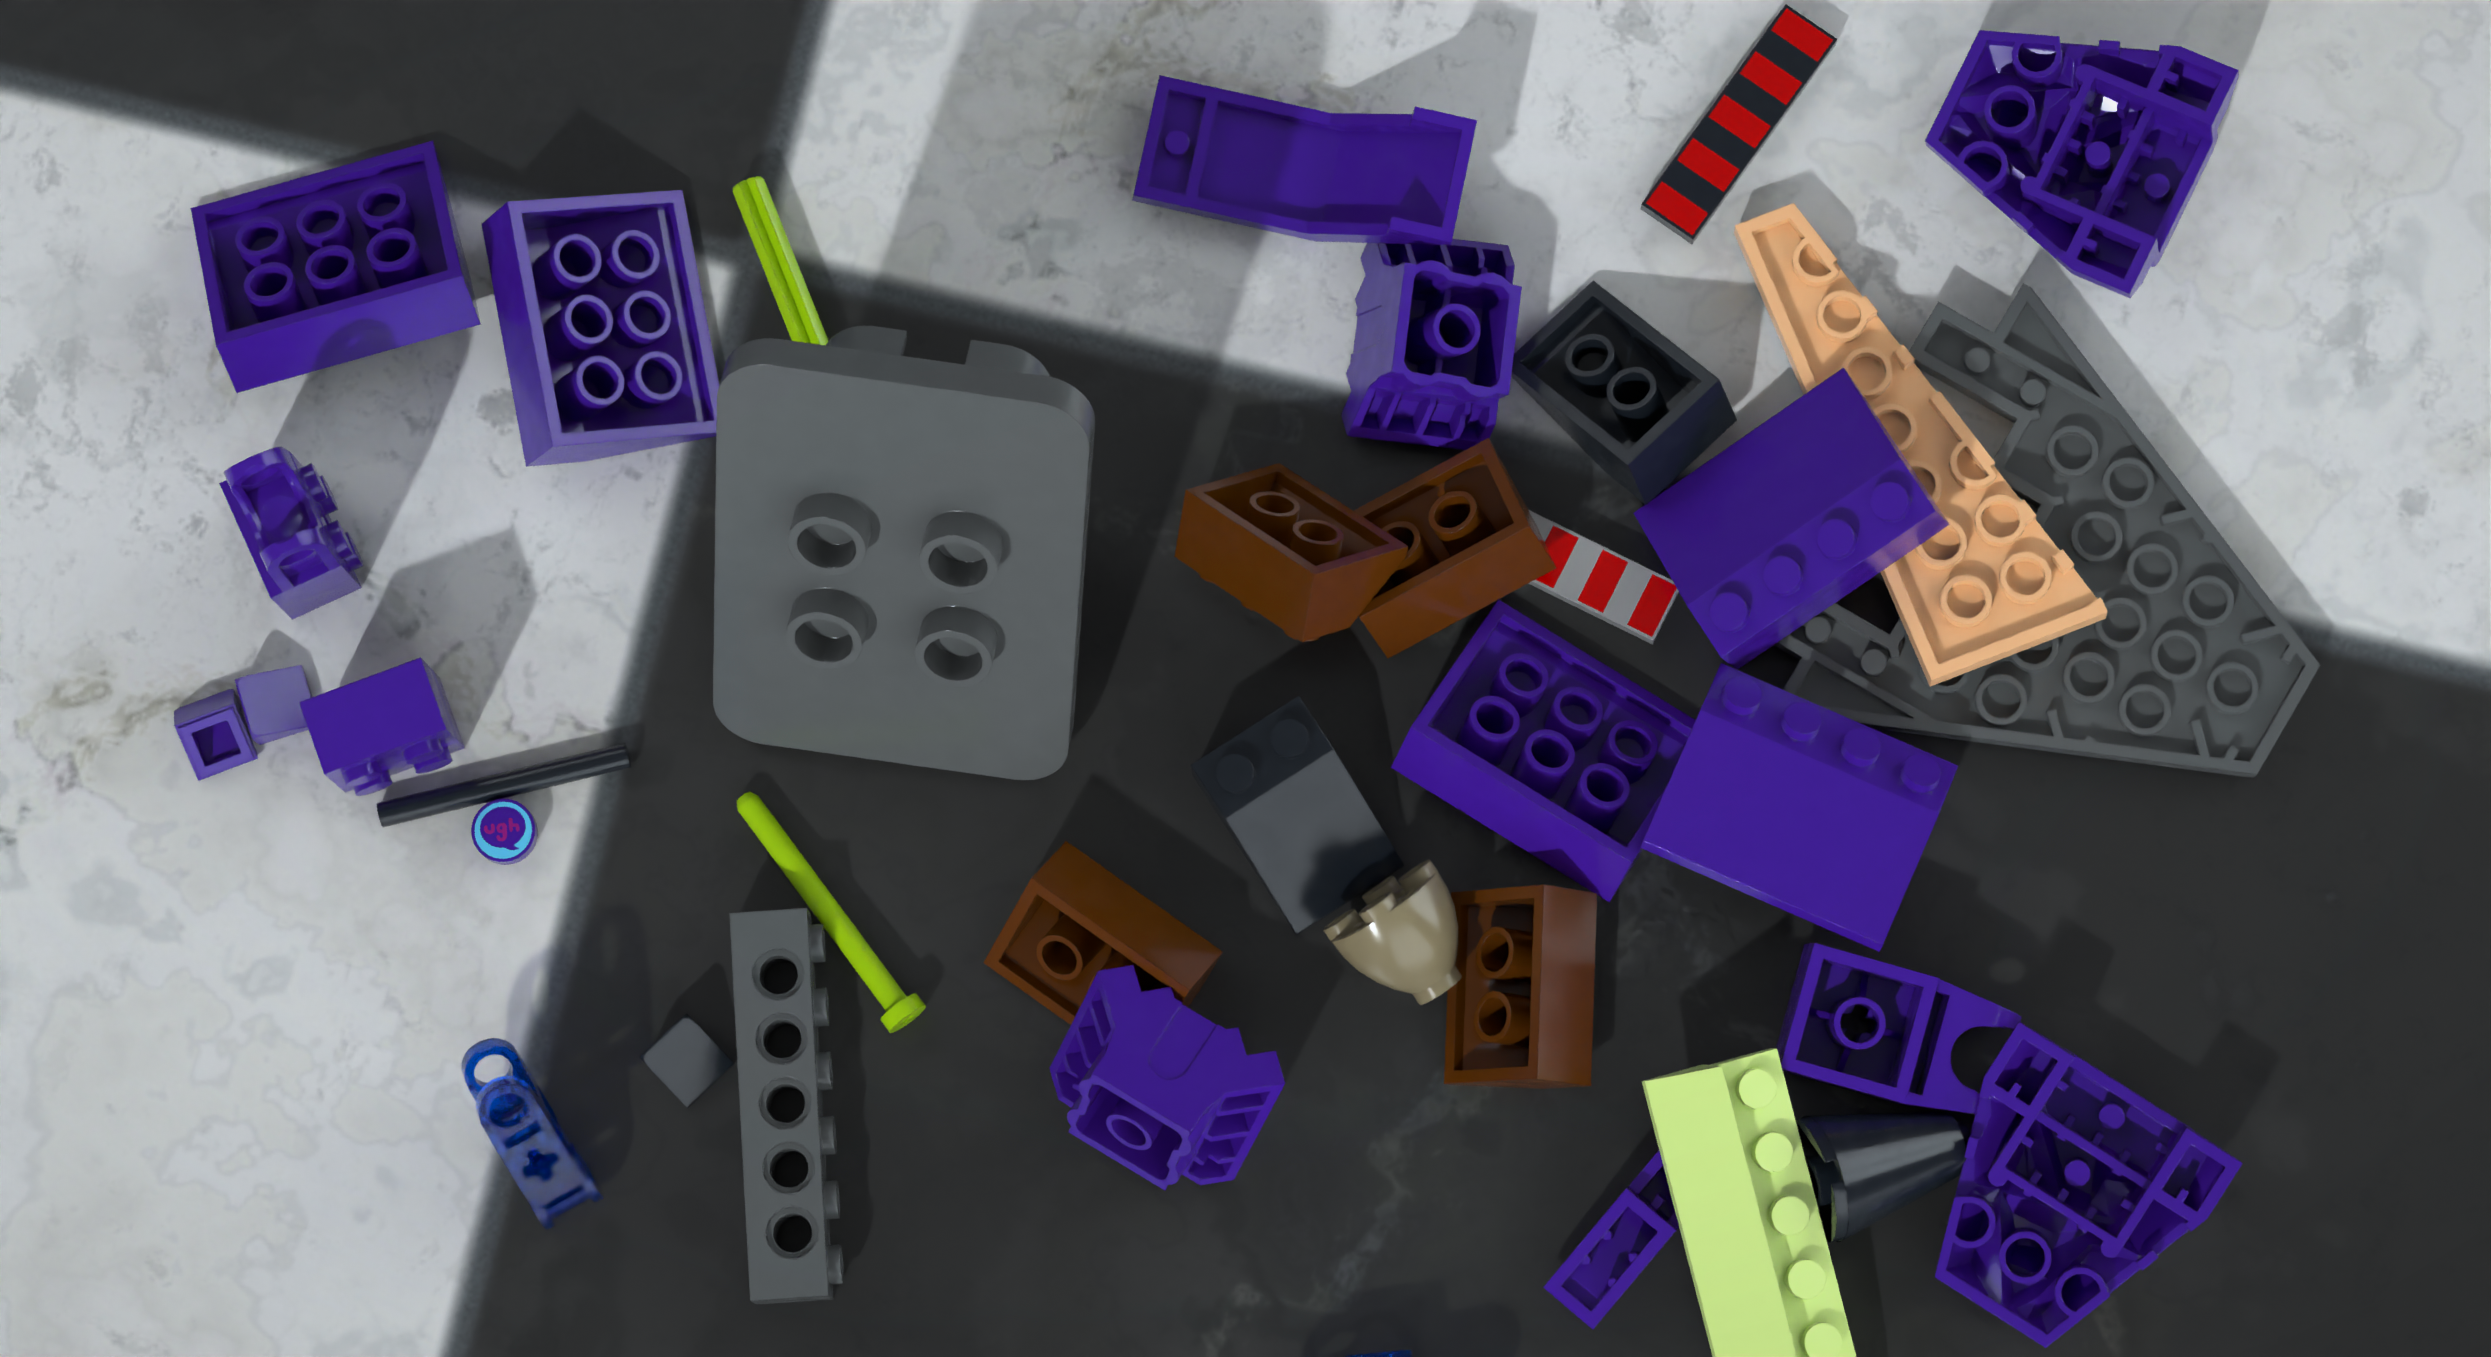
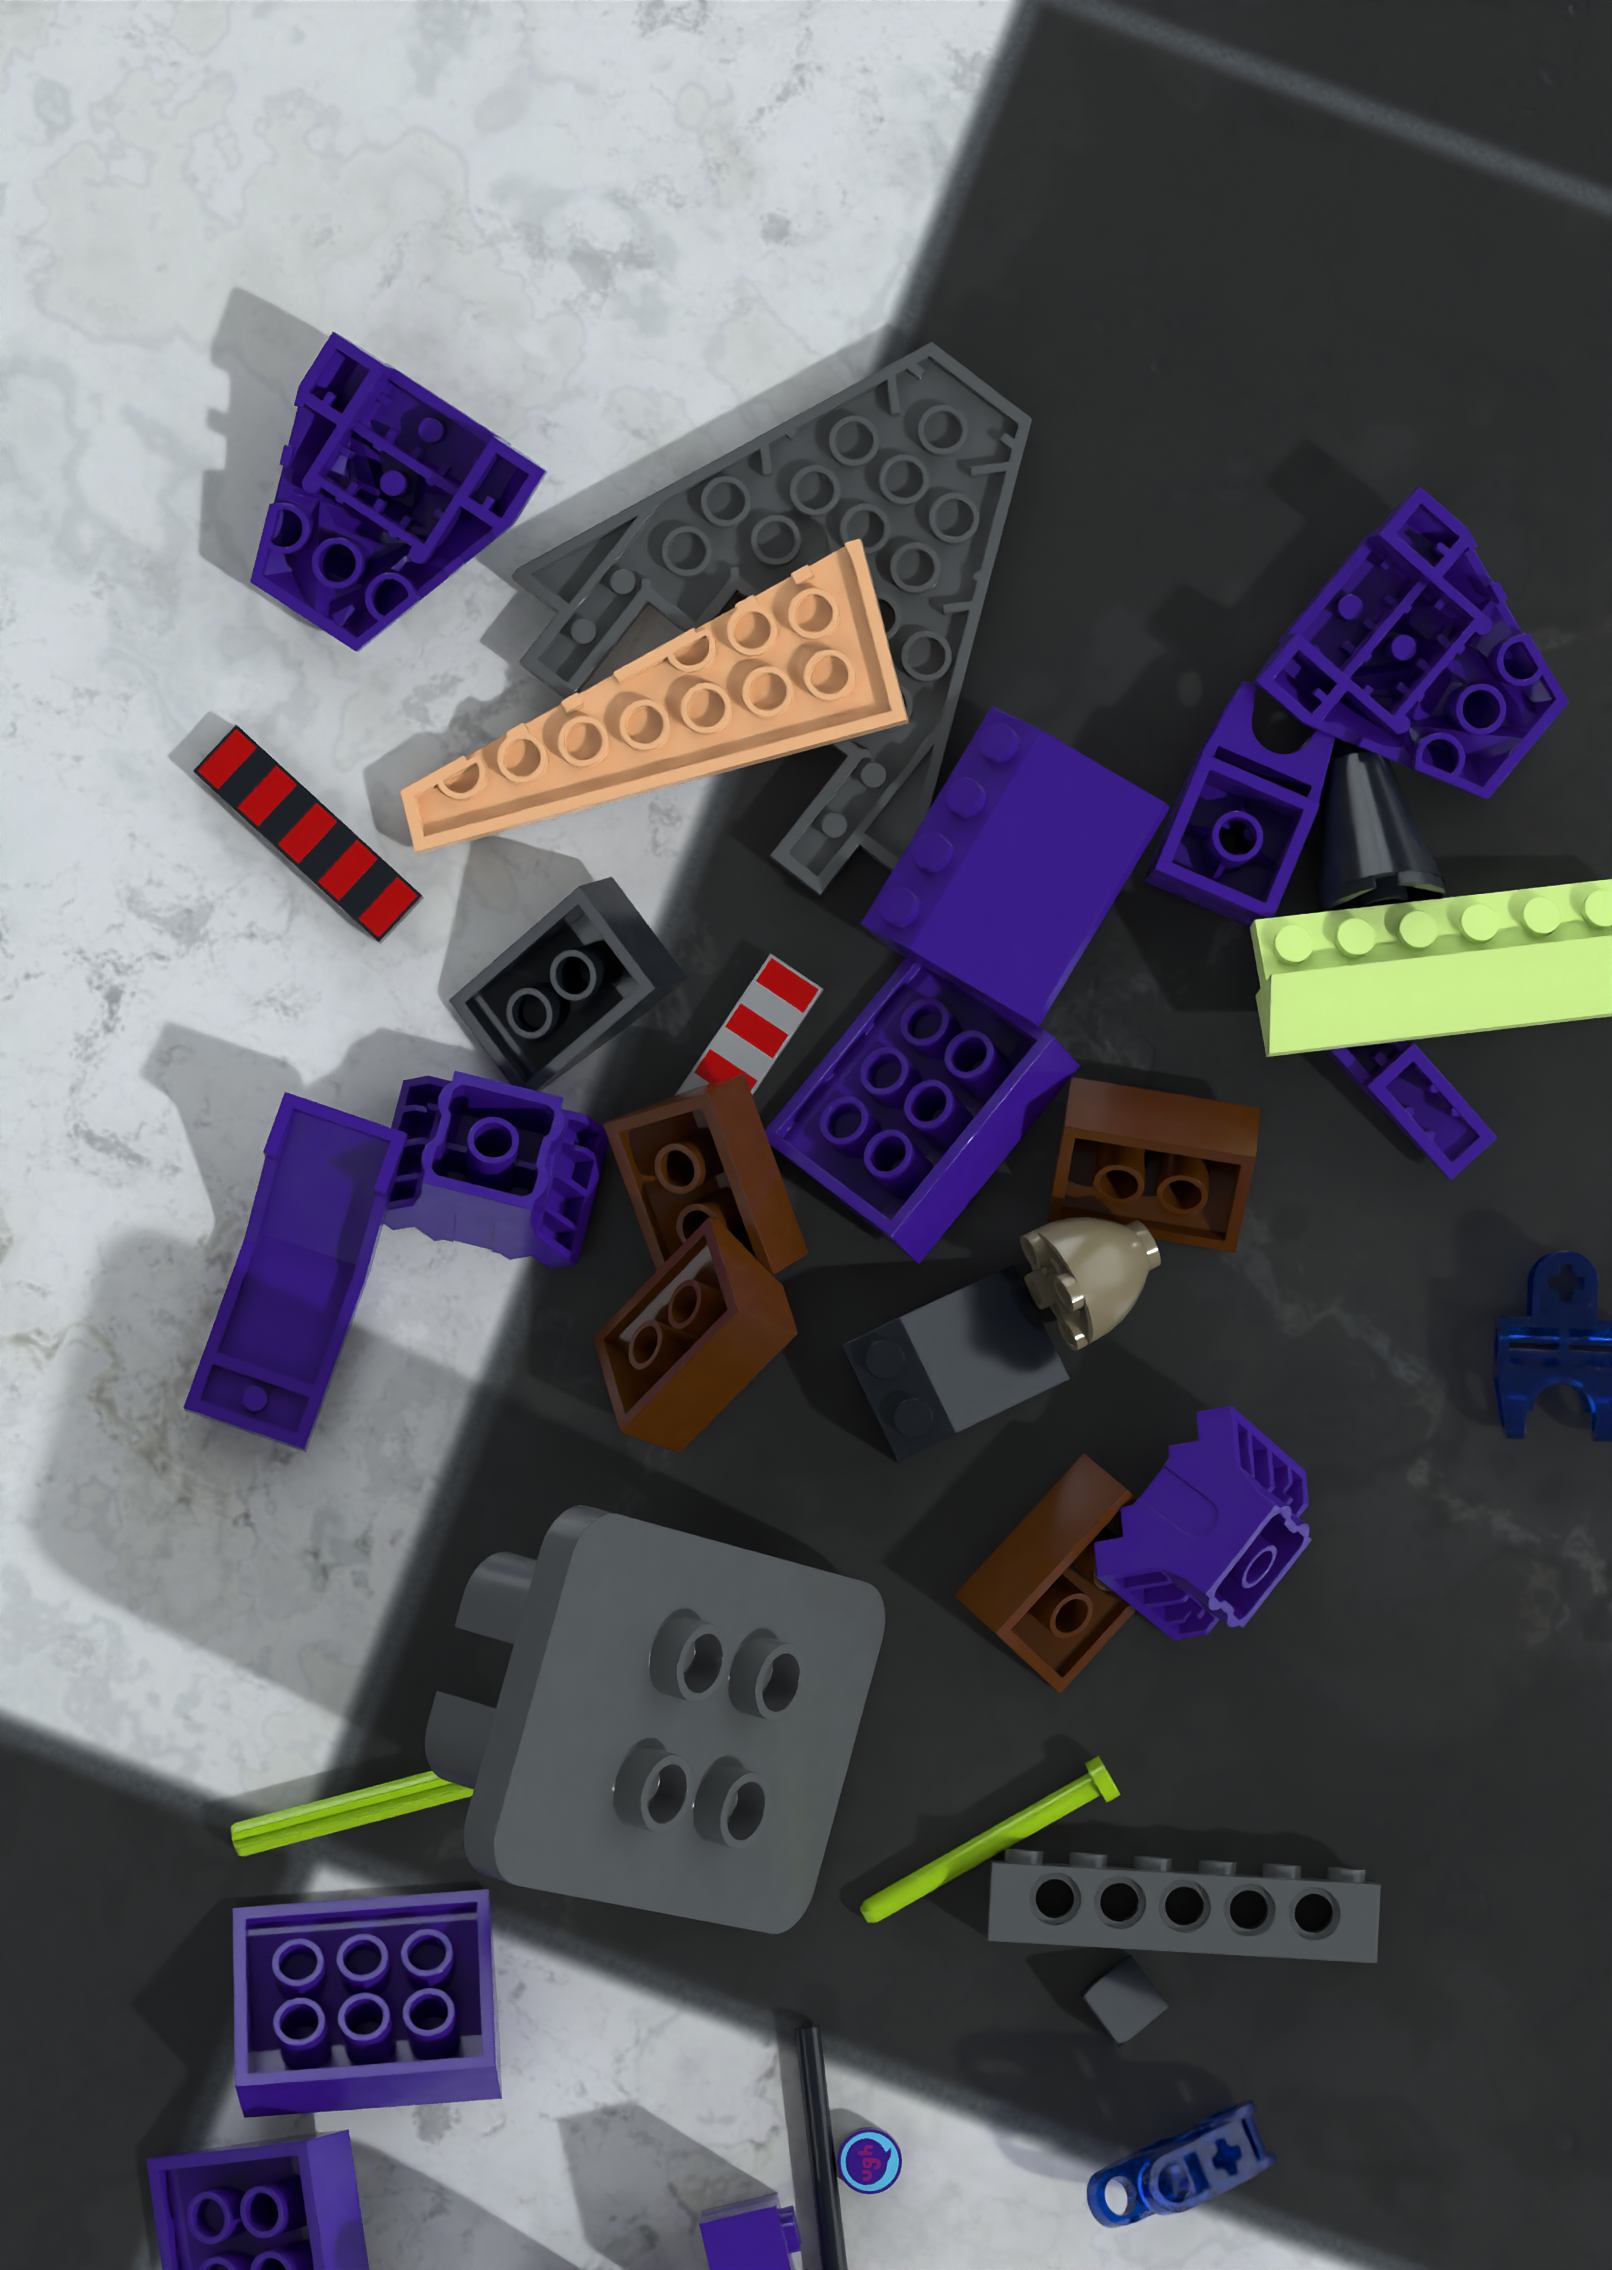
camera: 85 degrees left, 5 degrees up
dark purple slope [1634,368,1950,670] -> none

